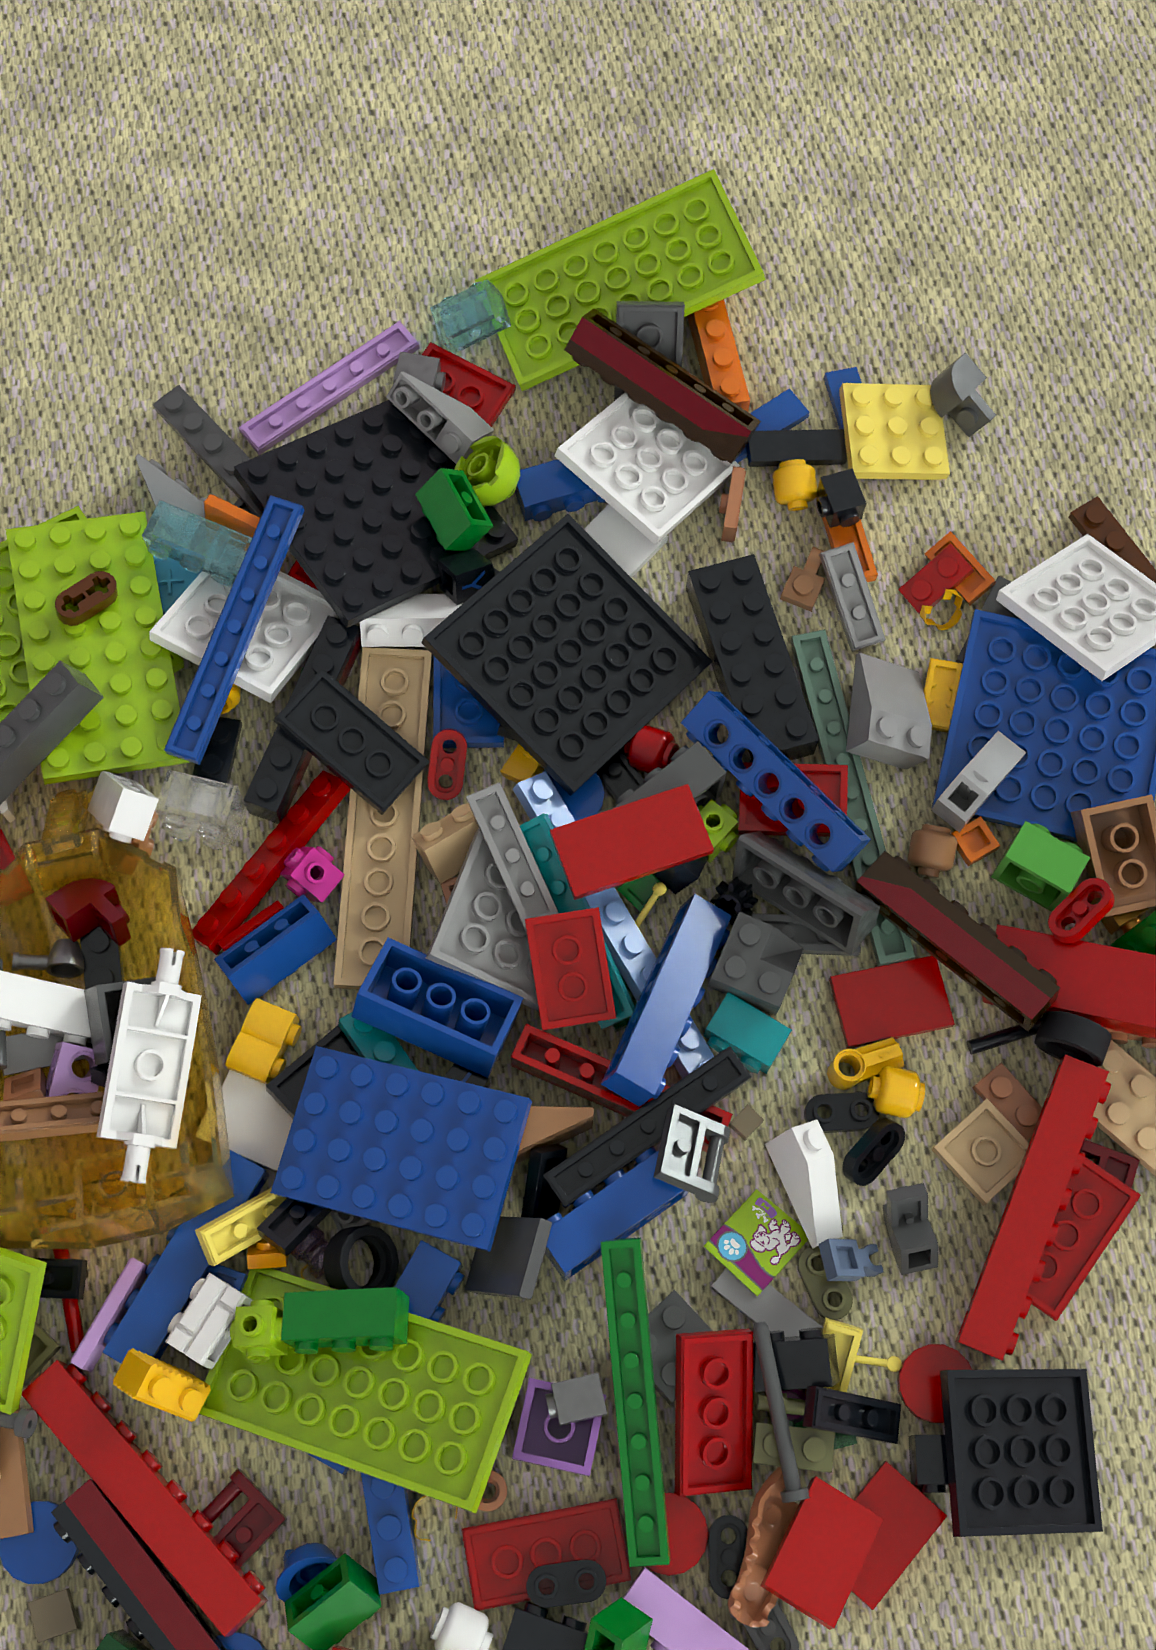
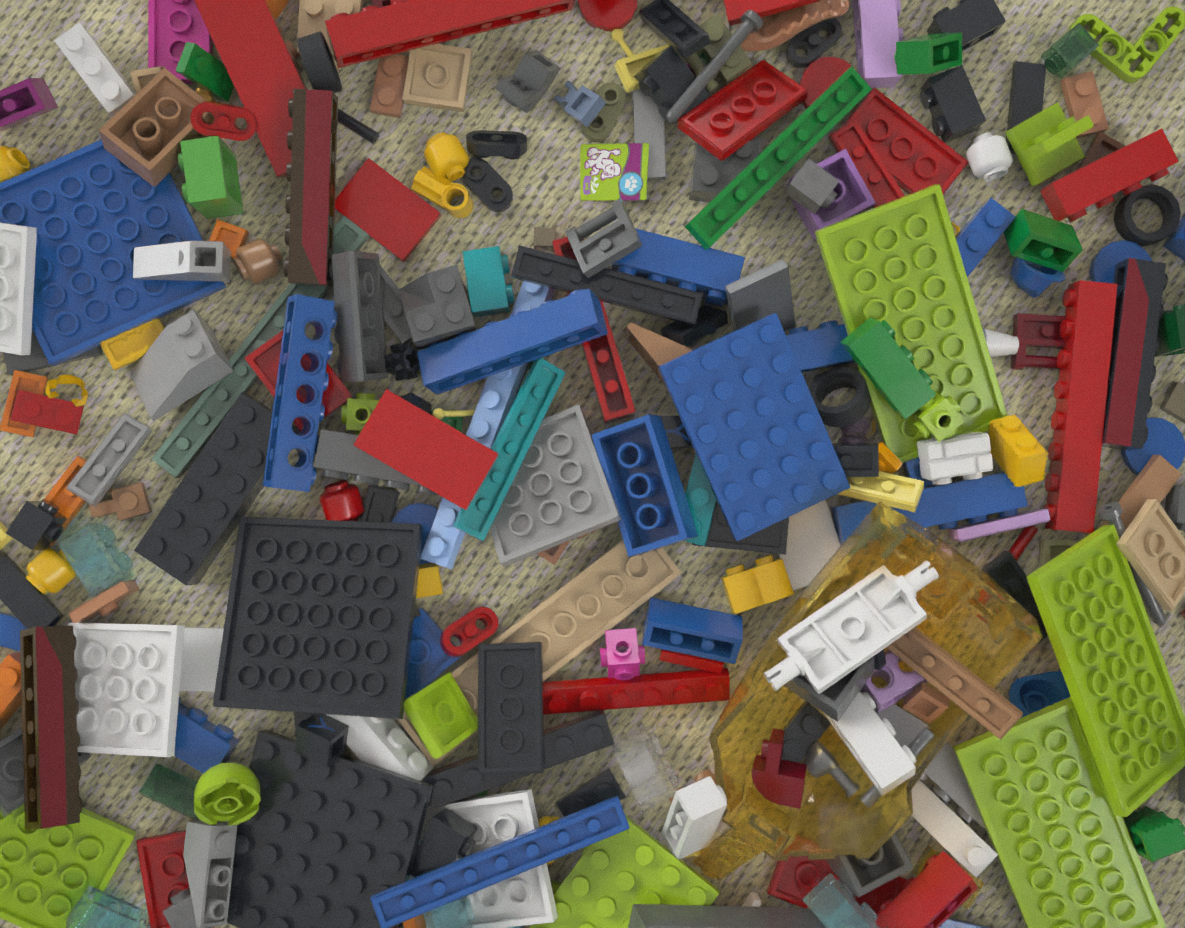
camera: 135 degrees left, 15 degrees up
tan brick [411,804,479,884] -> none
green brick [415,468,493,551] -> none
light grey plate [466,782,558,932] -> none
red plate [525,907,616,1030] -> none
black plate [526,1559,606,1608] -> none
white slope [765,1120,843,1249] -> none
none -> clear light blue brick [58,523,135,597]
none -> clear green plate [139,763,199,821]
none -> lime bracket [404,672,478,759]
none -> black brick [410,808,478,878]
none -> red tile [828,119,905,208]
none -> white cone [982,328,1019,357]

